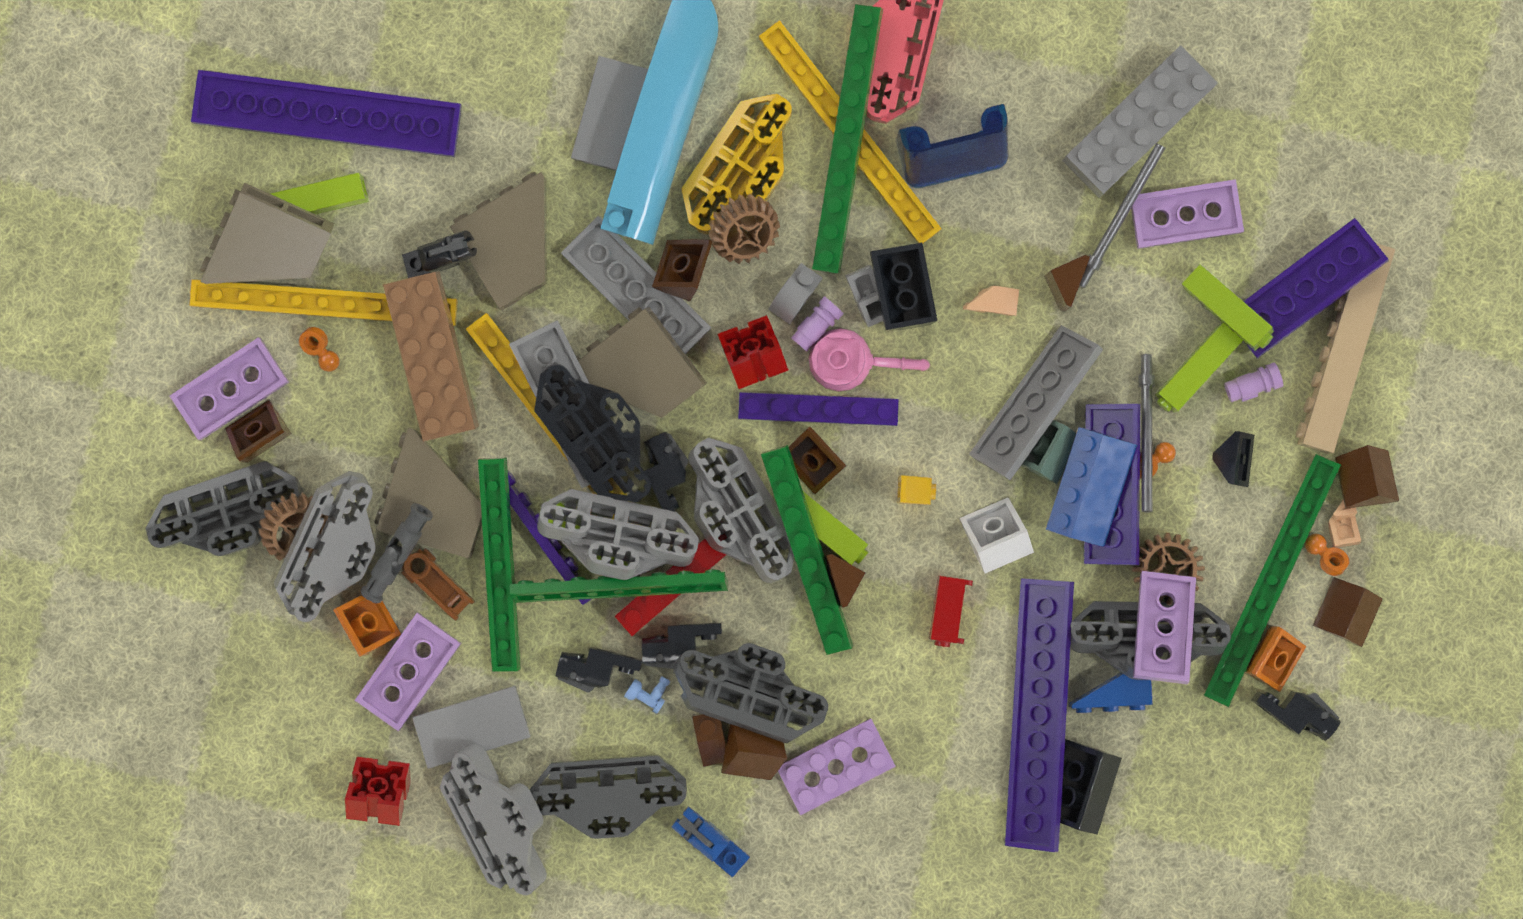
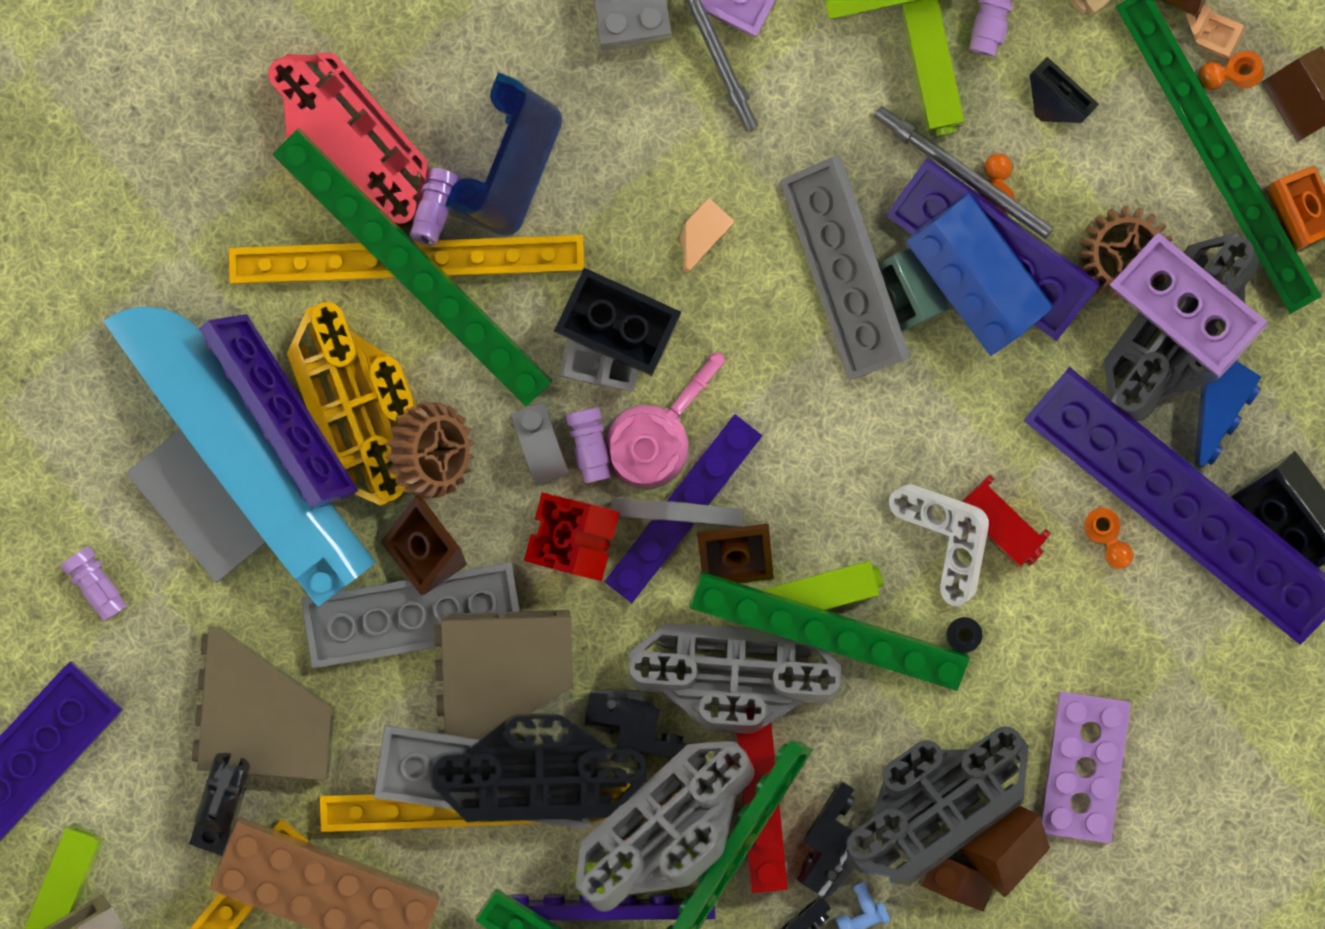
camera: 55 degrees left, 0 degrees up
reddish brown slope [826,554,866,608] -> none
yellow slope [897,475,936,505] -> none
white slope [960,498,1034,573] -> none
reddish brown slope [1044,255,1090,312] -> none
none -> lavender axle [60,546,127,622]
none -> dark purple plate [199,314,358,508]
none -> lavender axle [410,168,462,246]
none -> light grey beam [611,499,744,527]
none -> white beam [889,484,989,606]
none -> black plate [946,617,982,653]
none -> orange plate [1084,508,1134,569]

